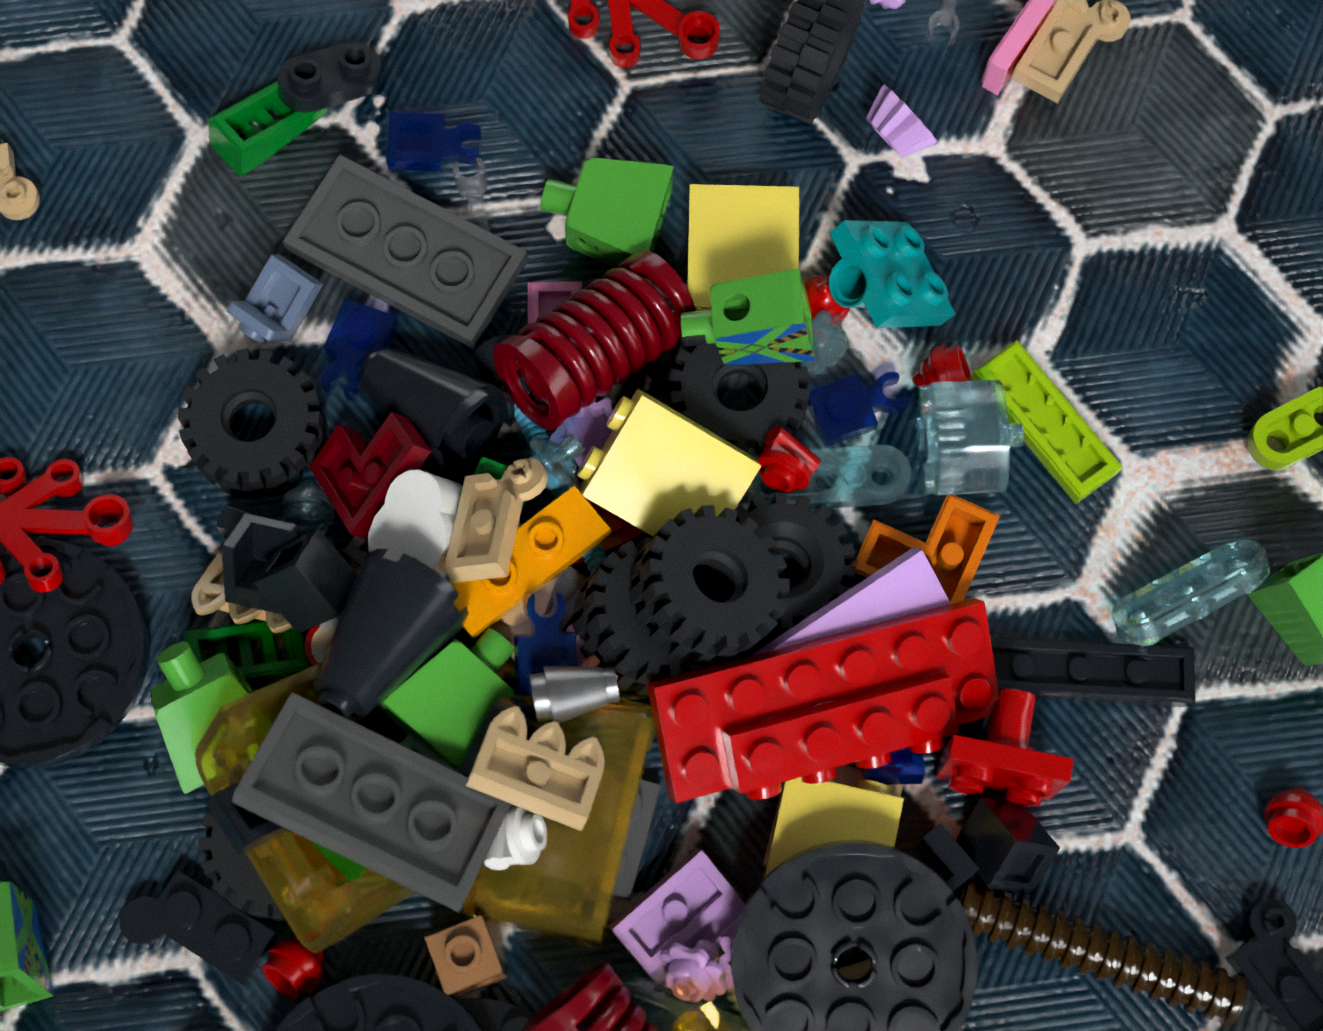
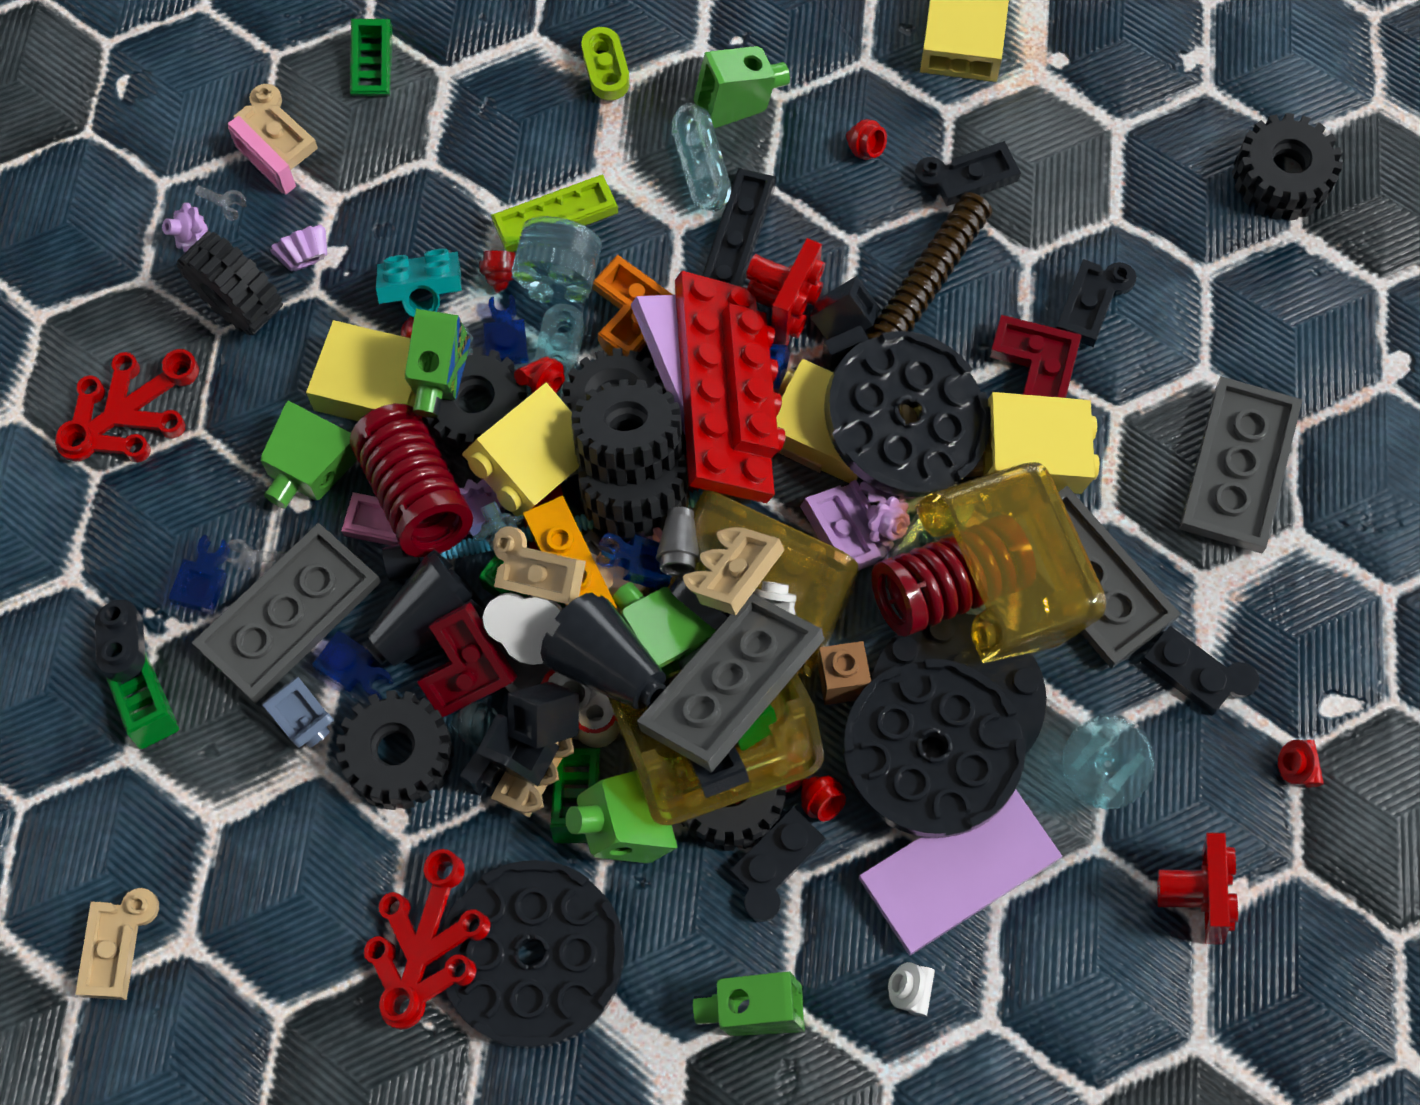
camera: 75 degrees left, 5 degrees down
none -> green slope [350,19,392,96]

